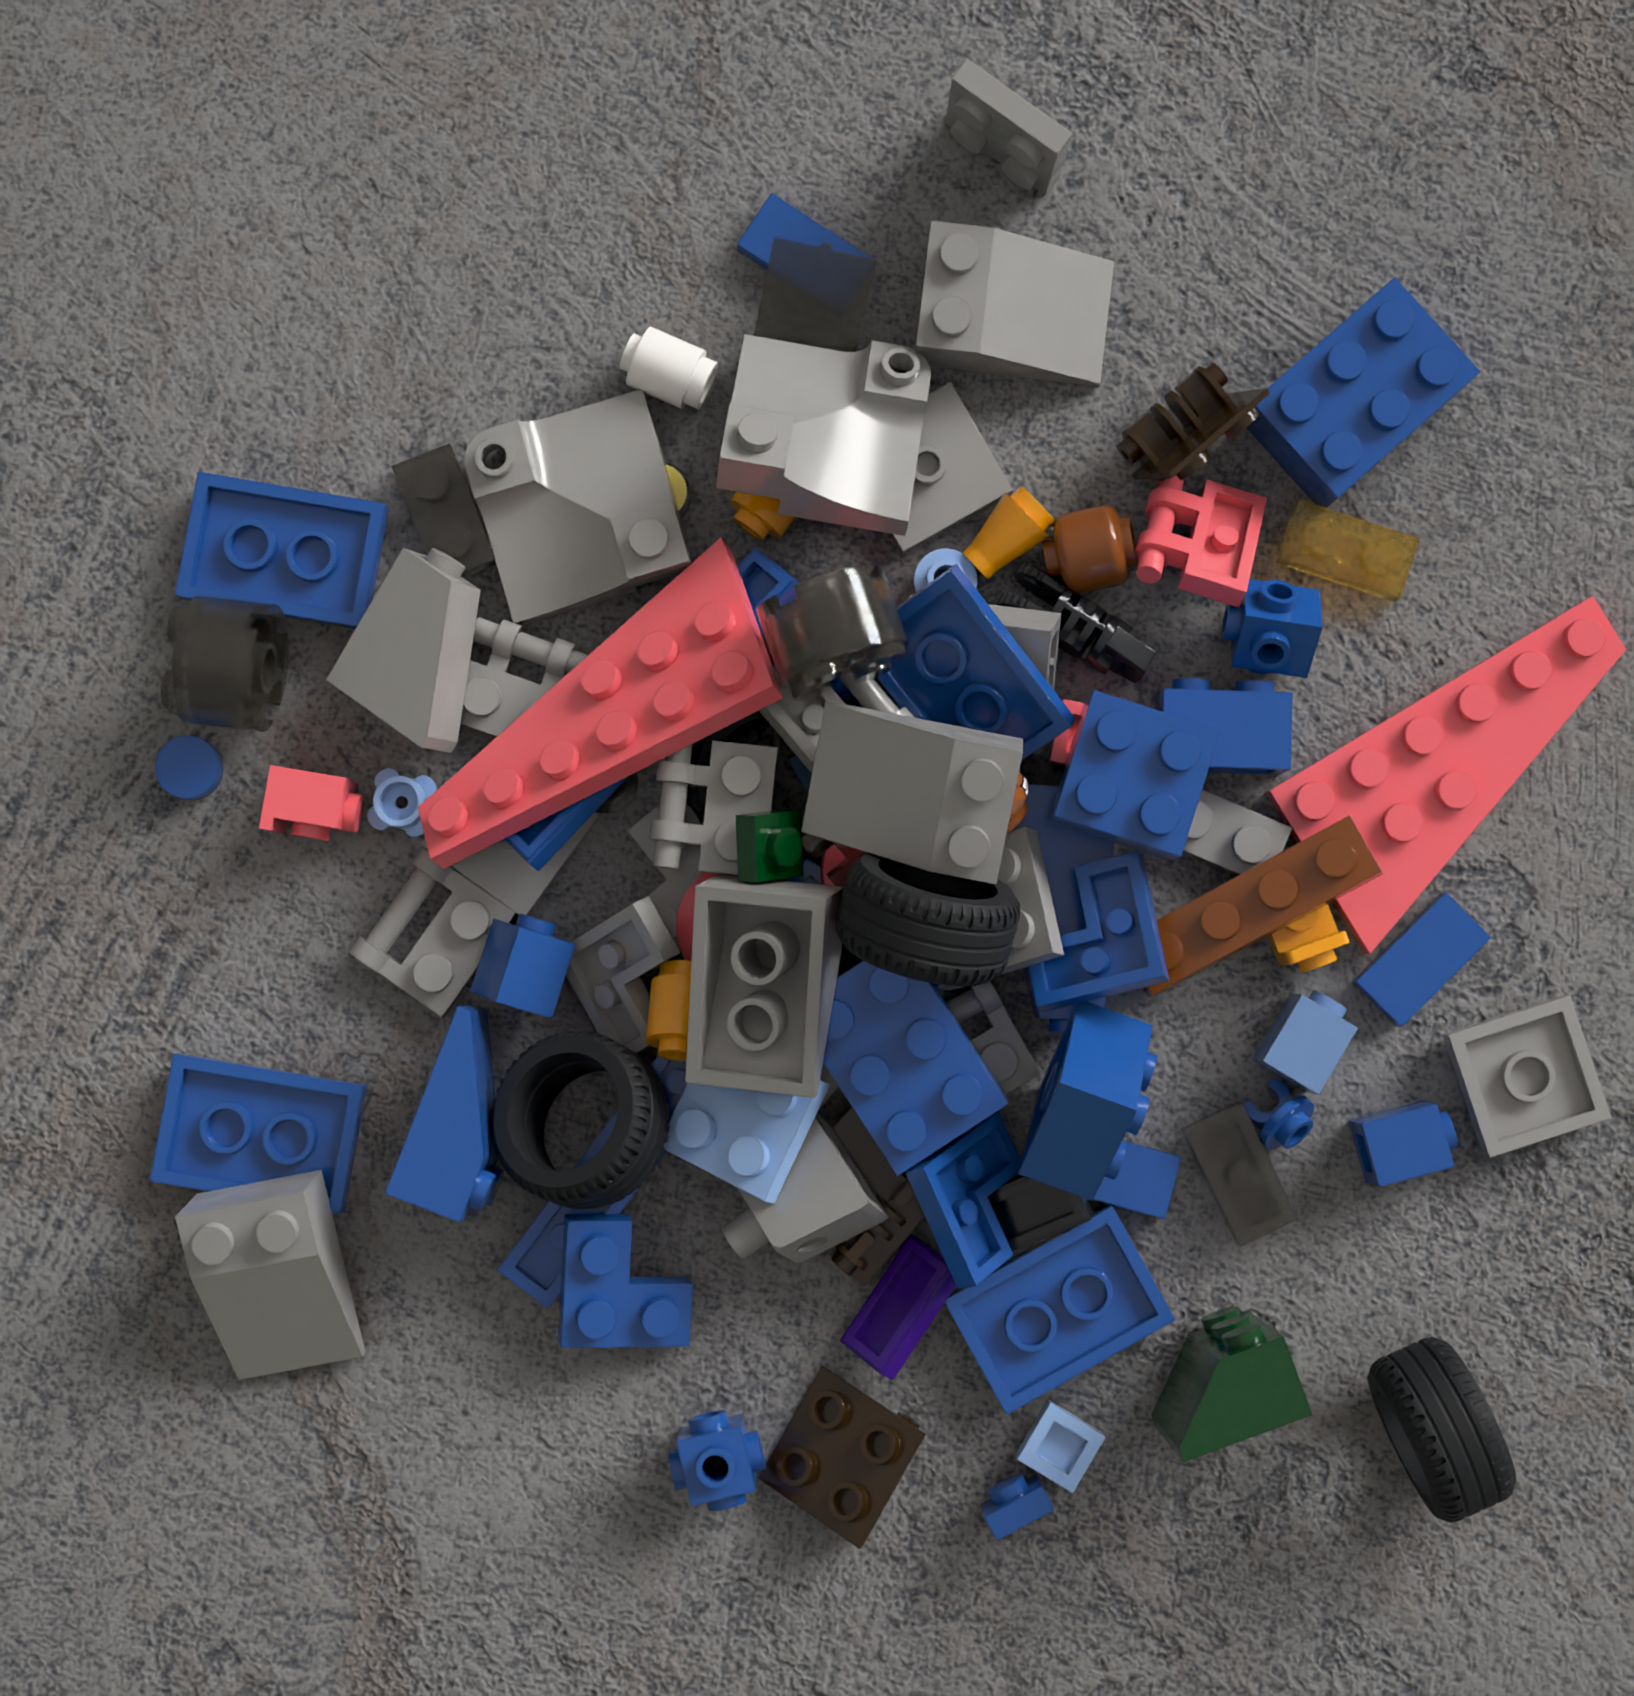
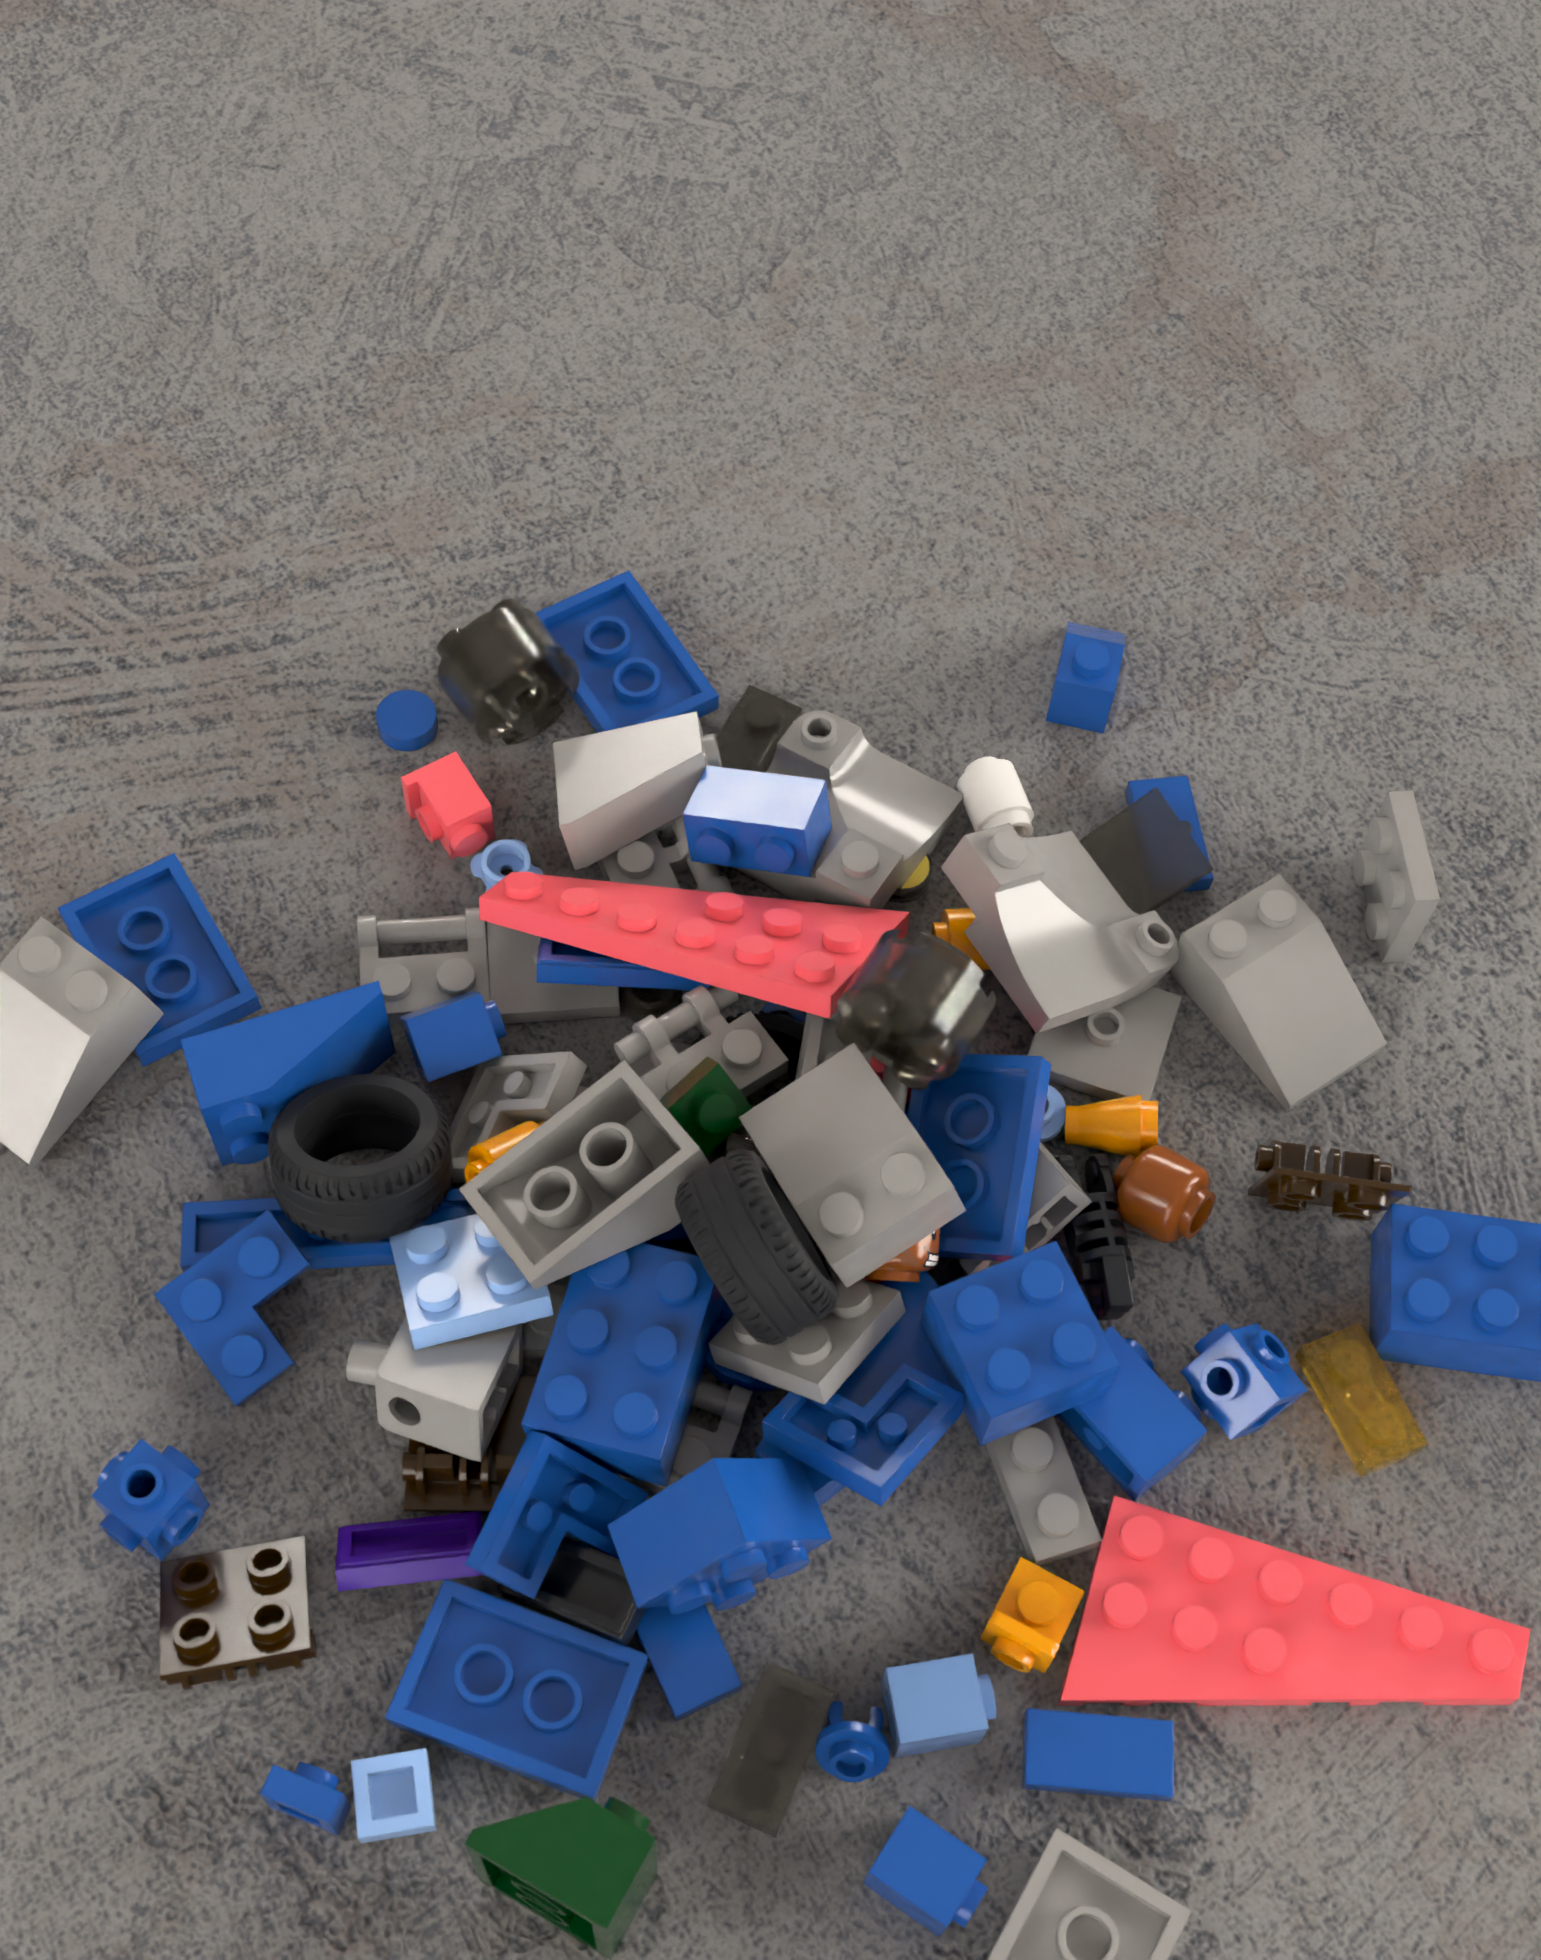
camera: 45 degrees right, 25 degrees down
coral plate [1135,475,1267,608] -> none
dark orange plate [1147,815,1383,997] -> none
none -> brick [683,765,832,877]
none -> blue slope [1046,622,1125,734]

